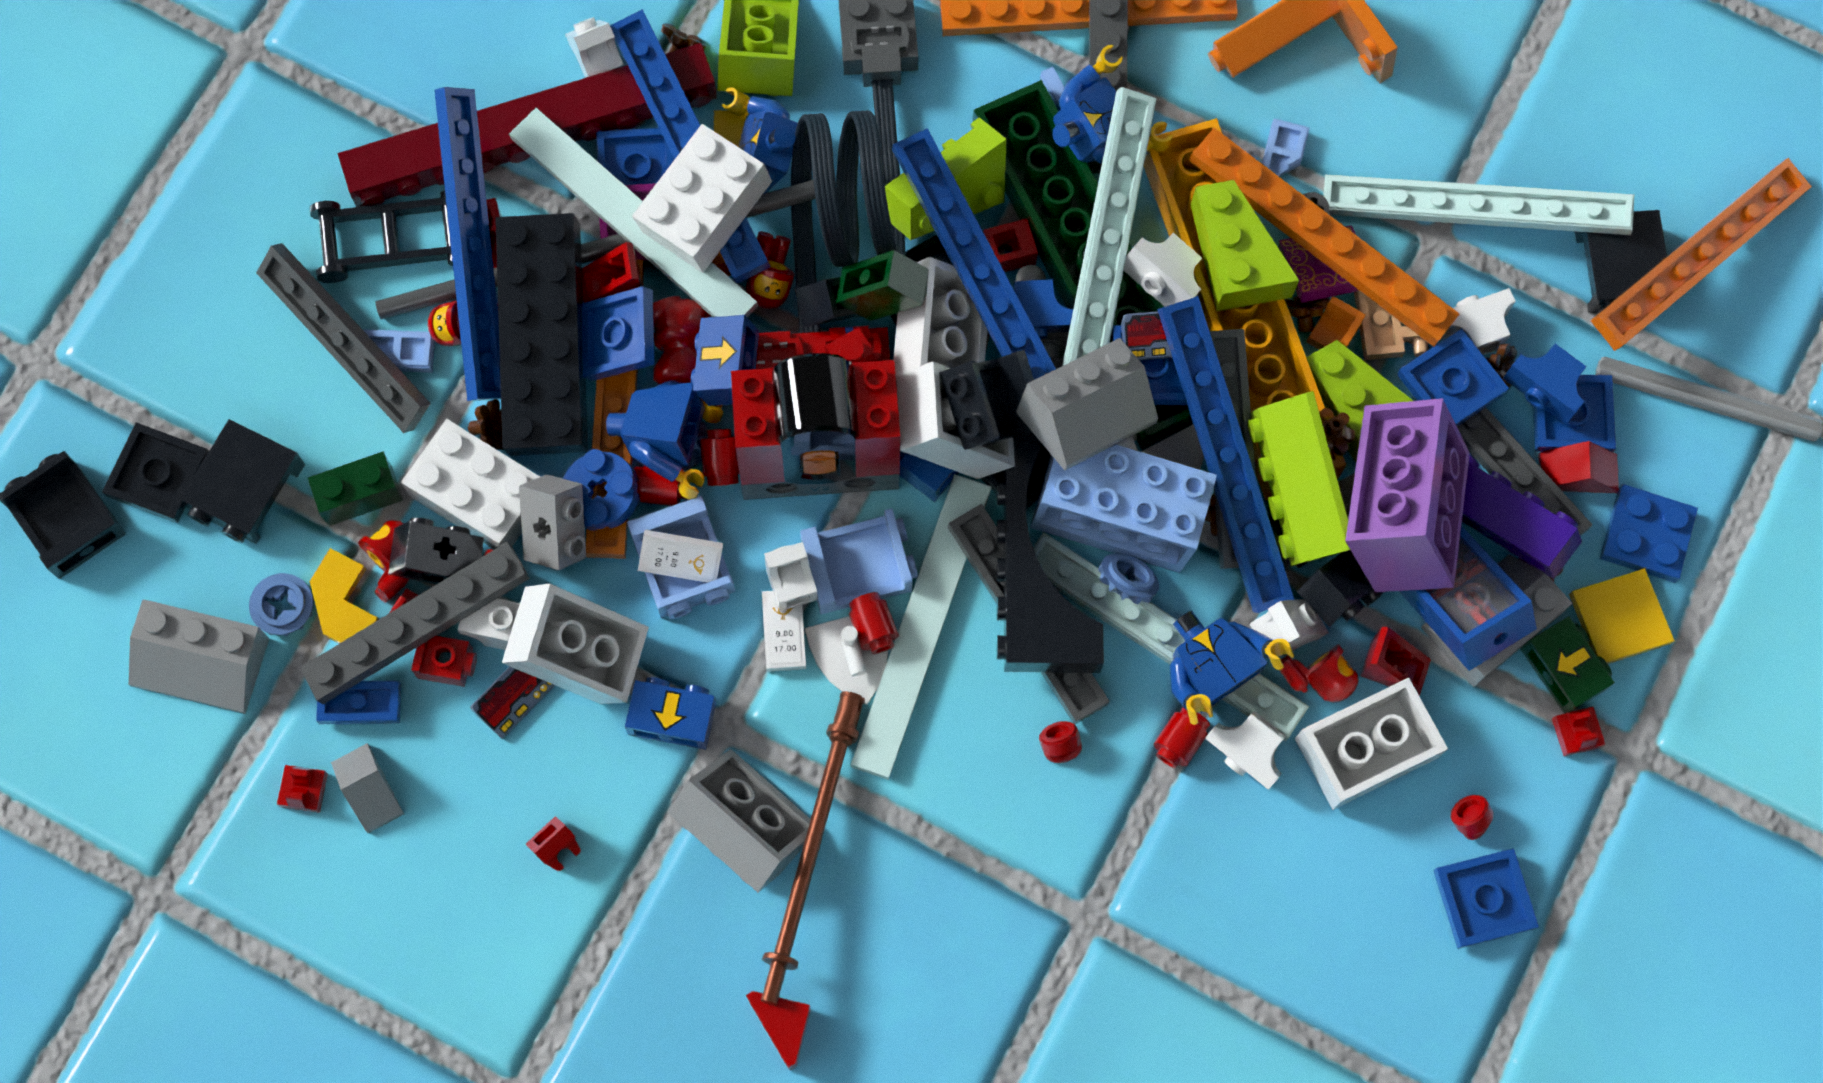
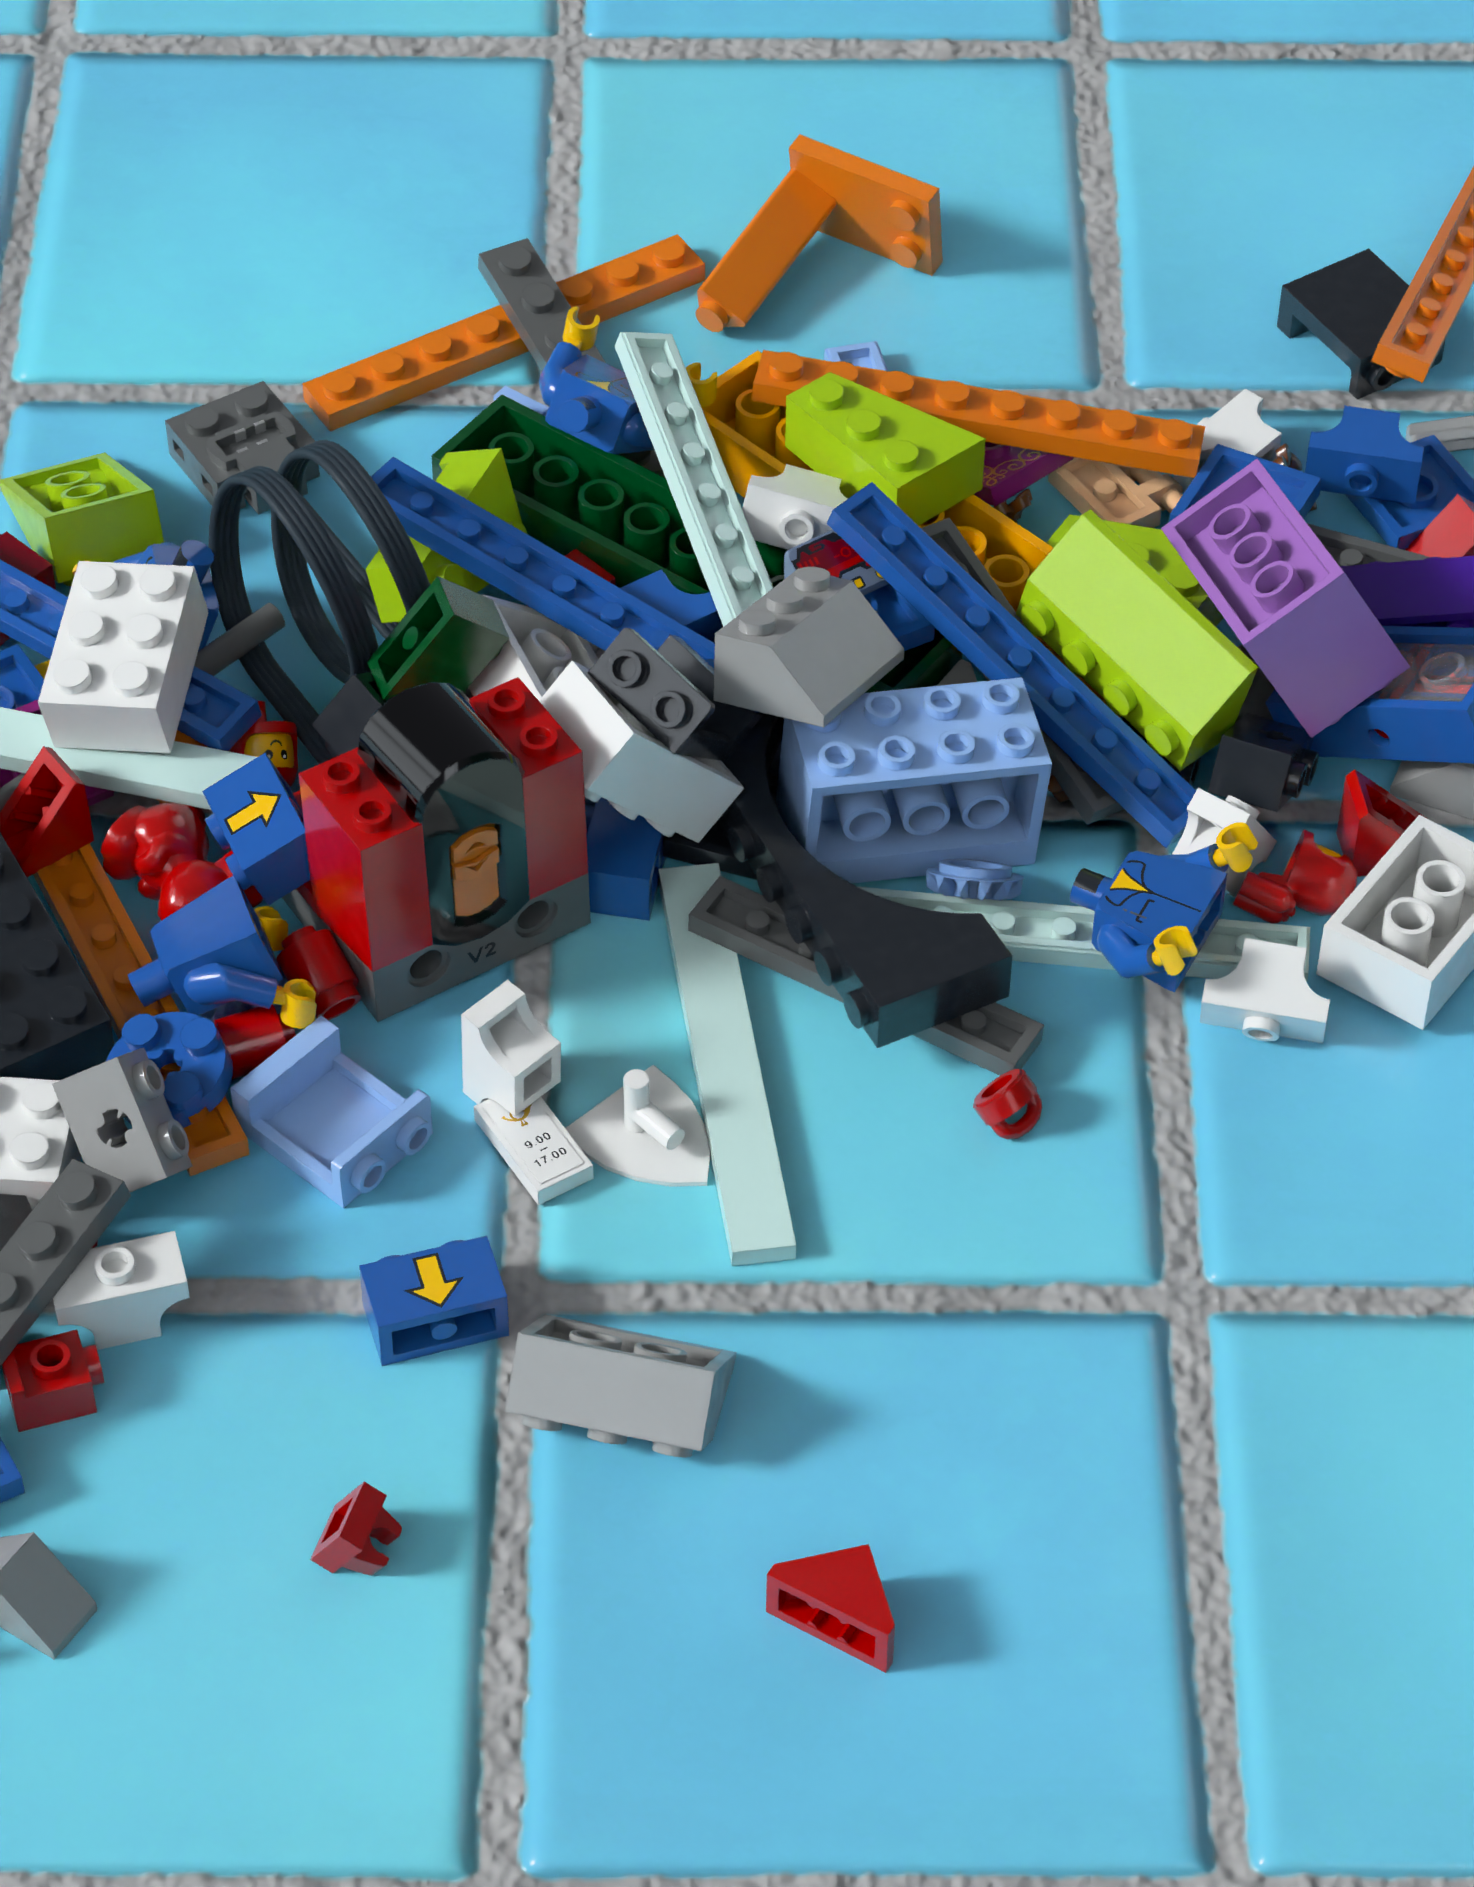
camera: 25 degrees left, 25 degrees down
slope [470,666,555,740] -> none
white brick [502,584,649,704] -> none
blue plate [582,286,654,381] -> none
white tile [638,530,723,583] -> none
copper bar [761,691,865,1006] -> none
light blue panel [800,508,918,614] -> none
red brick [849,592,899,654] -> none
red brick [1153,707,1210,768] -> none
orange panel [1306,296,1366,350] -> none
light aqua tile [1323,174,1635,235] -> none

